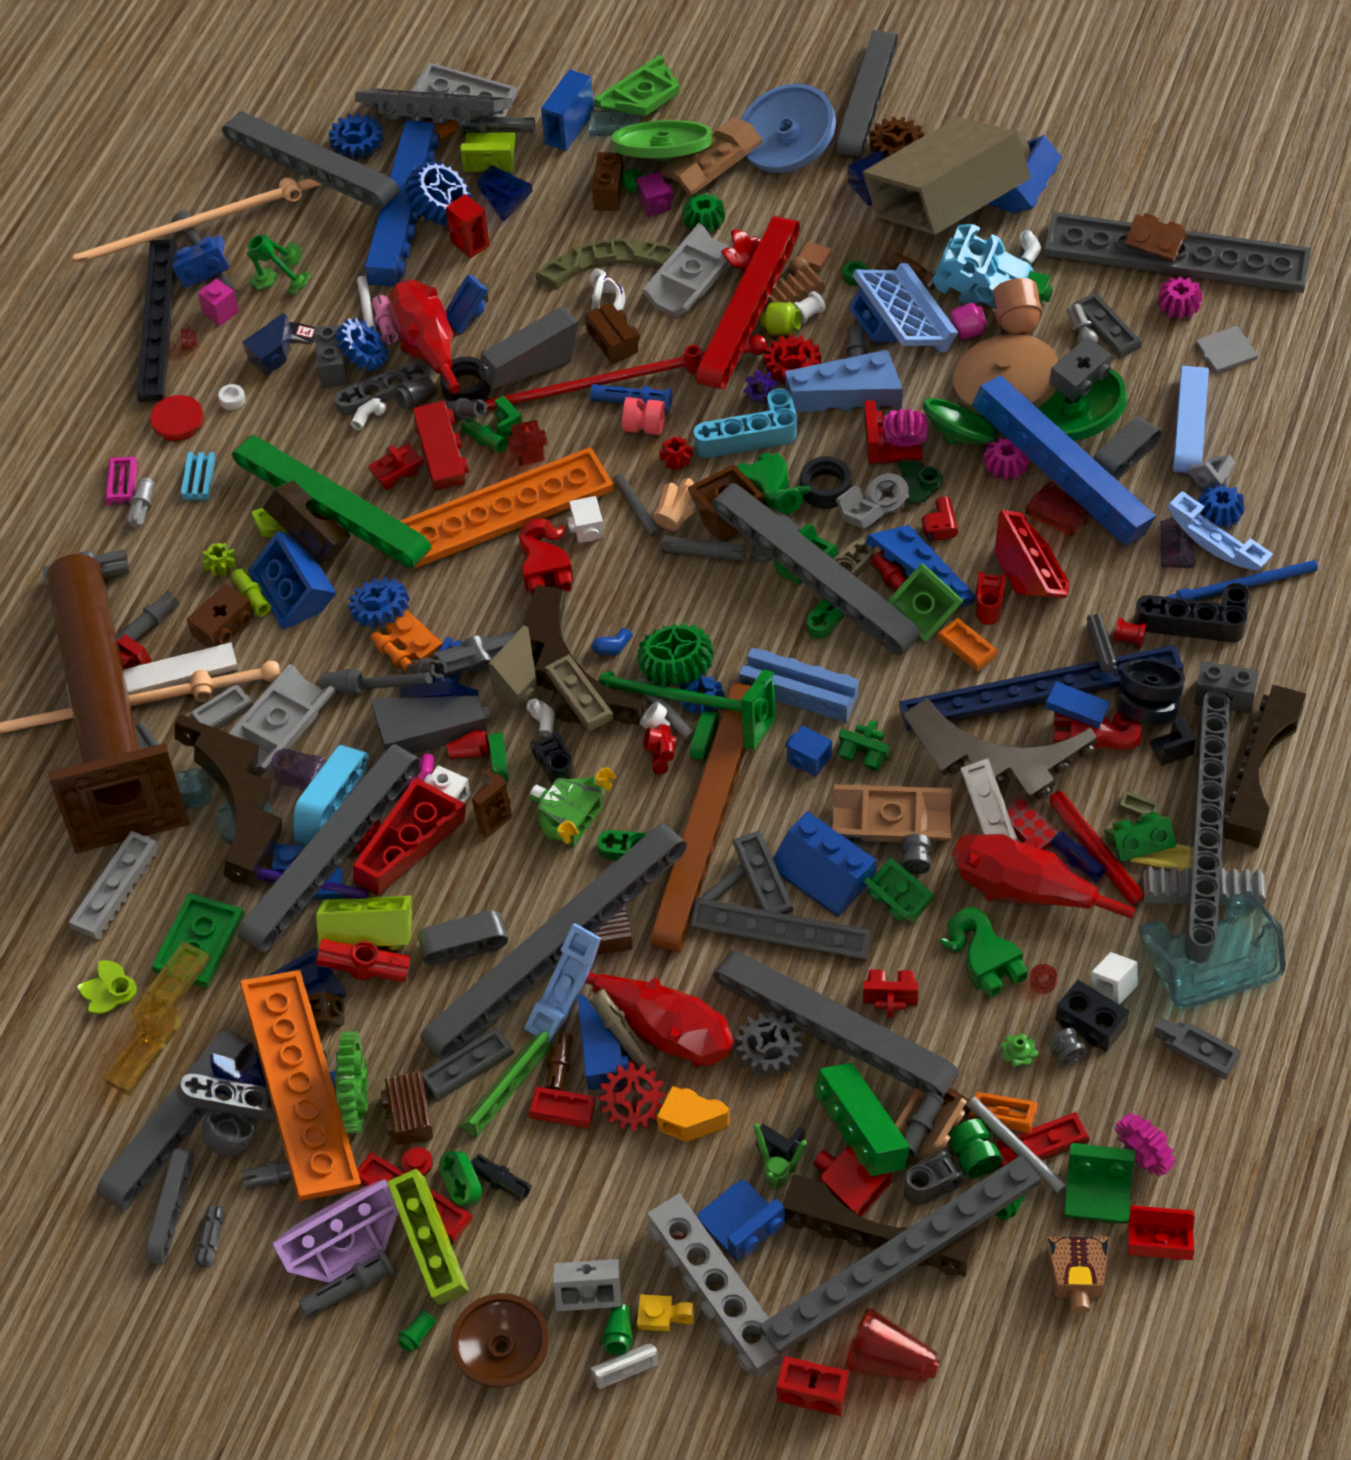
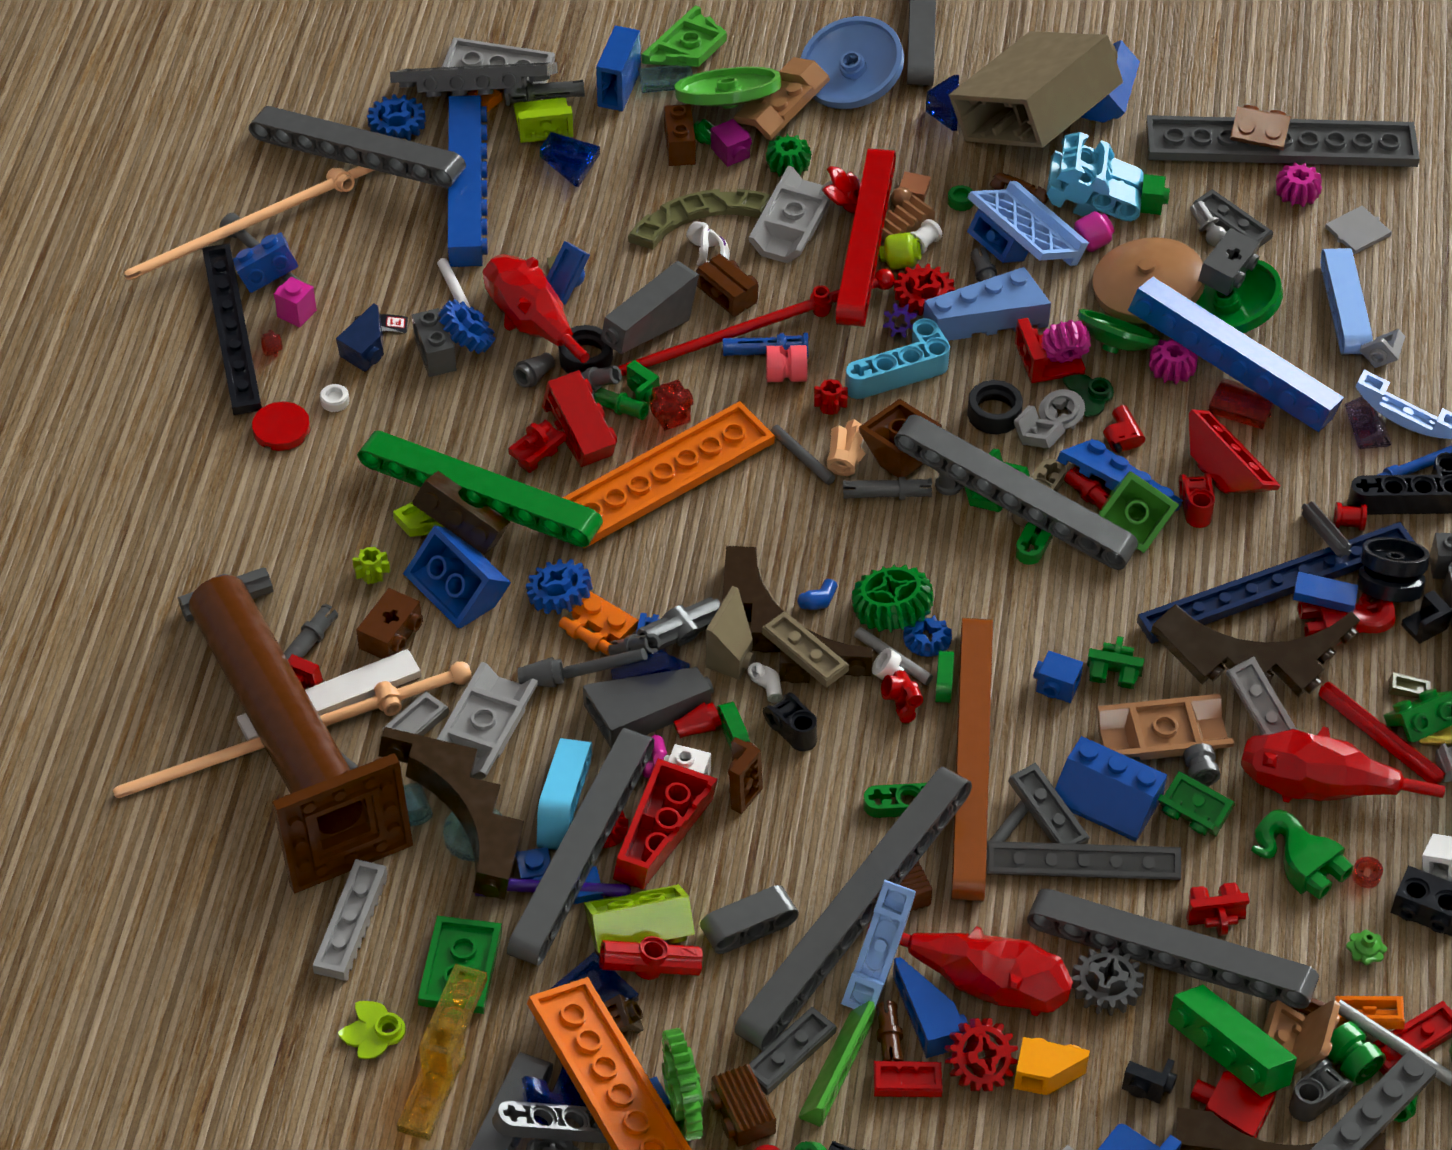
camera: 15 degrees left, 5 degrees down
dark pink tile [105,457,138,506] -> none
light grey axle [127,478,155,528] -> none
medium azure tile [181,452,216,500] -> none
lime pin [230,568,271,617] -> none
plant [247,234,311,295] -> none
clear purple piece [272,748,327,791] -> none
dark grey beam [334,361,432,415] -> none
white arm [350,398,386,430] -> none
bright pink pin [372,295,399,344] -> none
blue gear [404,160,472,227] -> none
red brick [446,194,490,259] -> none
red hips [519,519,573,596] -> none
bright green torso [529,767,616,847] -> none
white brick [567,496,604,543] -> none
dark tan pin [588,988,658,1073] -> none
green tile [598,670,776,750] -> none
green hips [736,452,811,514] -> none
medium blue brick [739,648,859,722] -> none
bright green plant [753,1123,807,1190] -> none
reddish brown gear [870,116,924,160] -> none
dark grey pin [904,1092,944,1156] -> none
orange plate [937,618,998,672] -> none
nougat helmet [992,278,1042,335] -> none
red tile [1006,796,1060,850] -> none
white arm [1019,230,1041,266] -> none
dark grey wheel [1048,1028,1087,1067] -> none
clear blue pin [1050,831,1106,882] -> none
dark grey beam [1093,416,1162,480] -> none
blue gear [1198,483,1245,529] -> none

